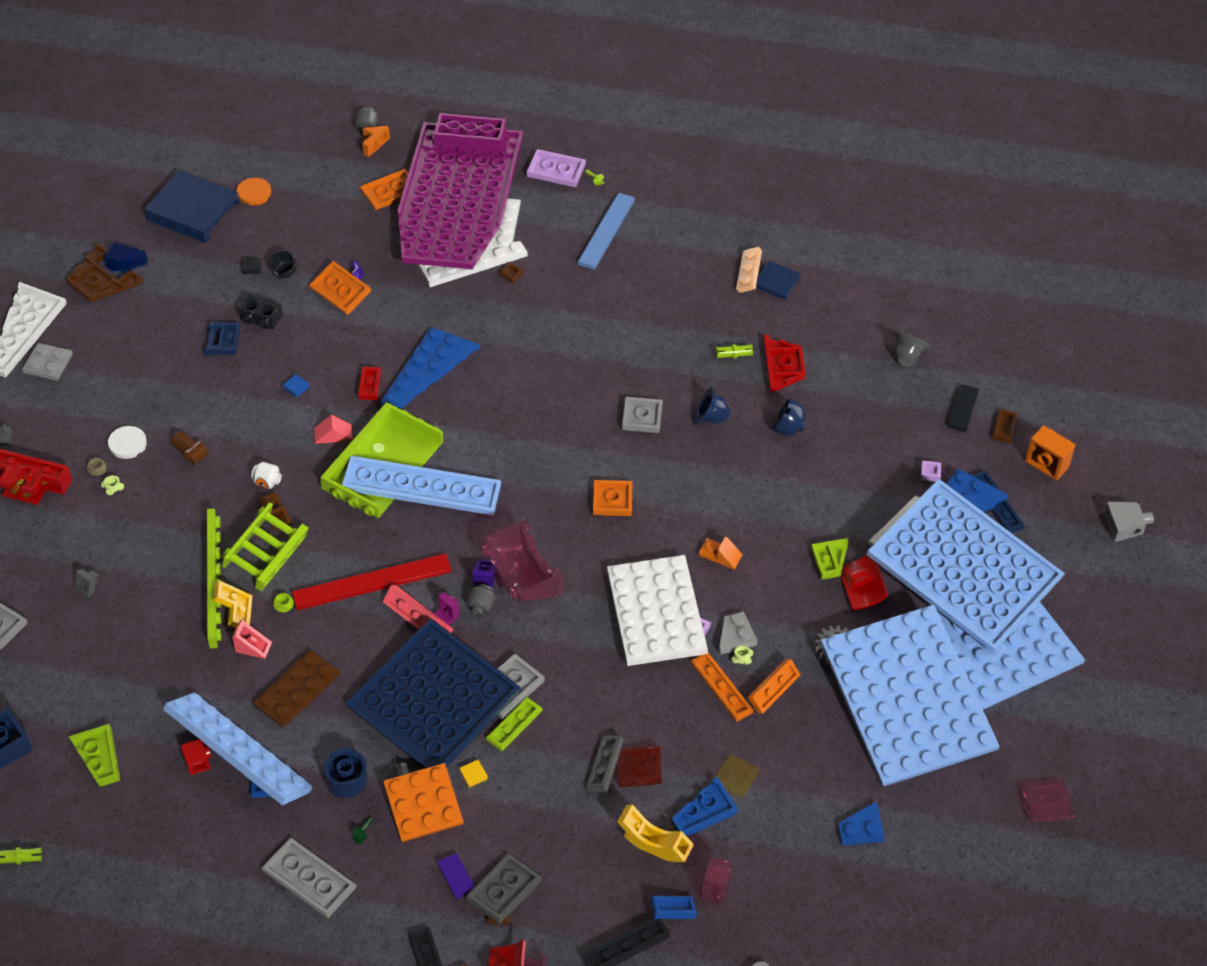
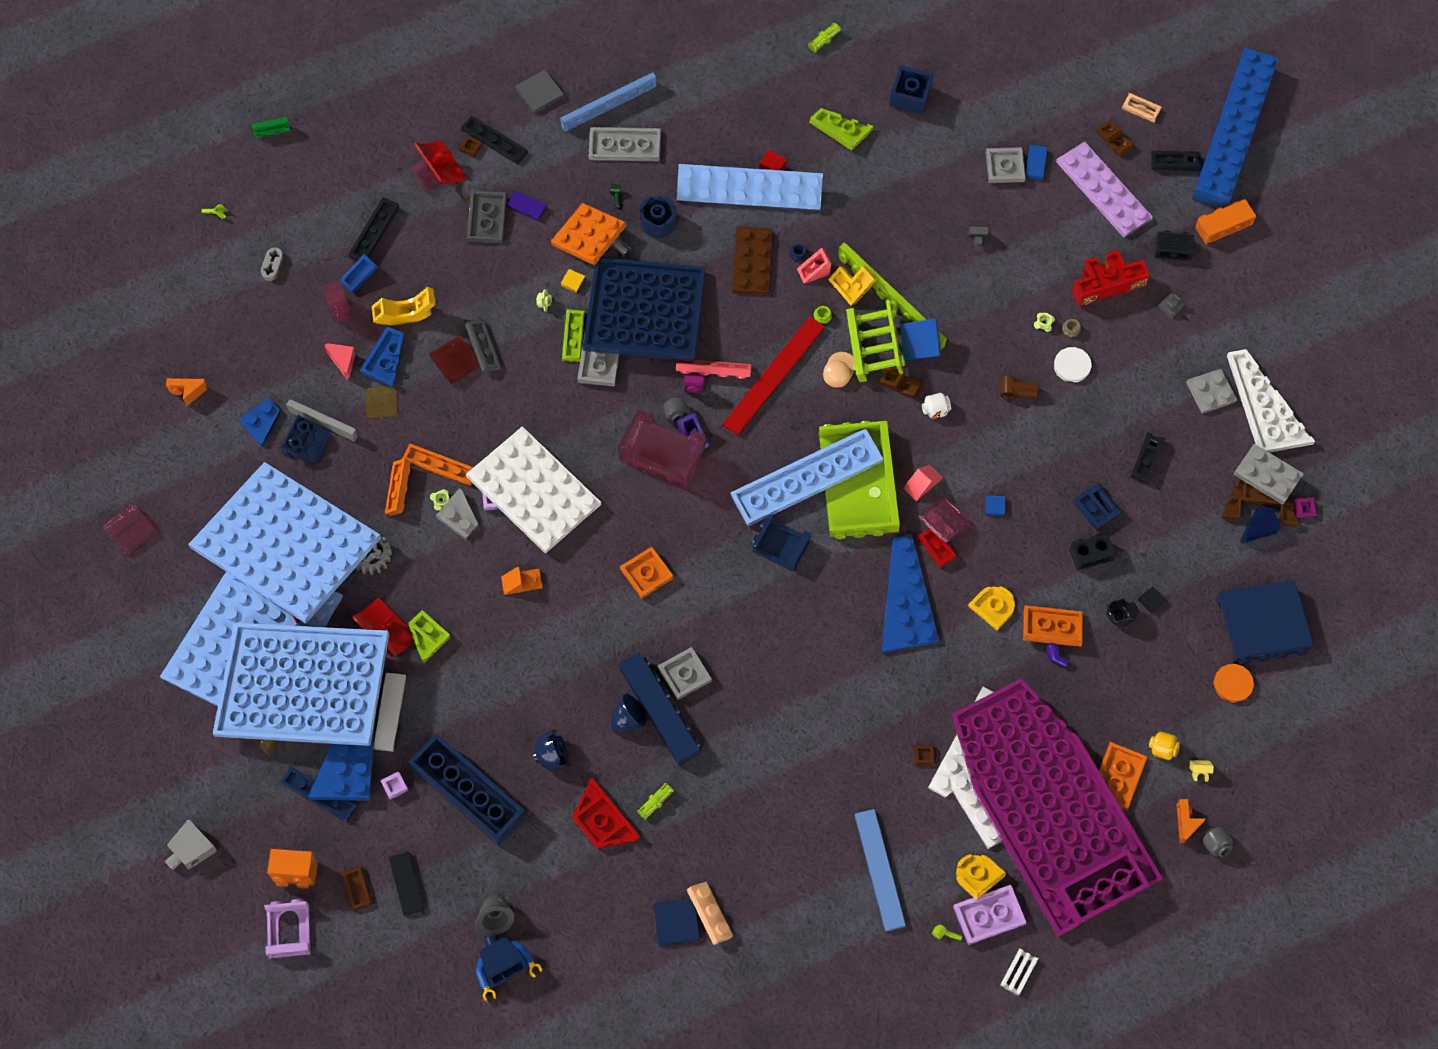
camera: 145 degrees right, 15 degrees up
none -> orange slope [166,378,208,406]
none -> lavender panel [265,899,311,958]
none -> dark blue plate [280,414,331,466]
none -> light grey tile [286,399,358,442]
none -> coral slope [325,343,356,379]
none -> dark blue brick [408,733,526,846]
none -> dark blue torso [476,936,542,1002]
none -> yellowish green plate [537,289,552,311]
none -> medium blue tile [560,72,656,132]
none -> dark blue brick [619,652,701,766]
none -> dark blue panel [751,515,812,572]
none -> dark blue plate [790,244,808,261]
none -> light nougat cap [823,352,855,388]
none -> blue tile [900,319,941,361]
none -> clear pink slope [918,497,972,543]
none -> yellow tile [956,854,1006,900]
none -> yellow tile [968,586,1015,631]
none -> white tile [1000,949,1038,996]
none -> black plate [1131,432,1165,484]
none -> yellow head [1149,732,1180,760]
none -> light yellow tile [1189,760,1214,782]
none -> light grey plate [1233,444,1303,505]
none -> magenta tile [1293,497,1317,518]

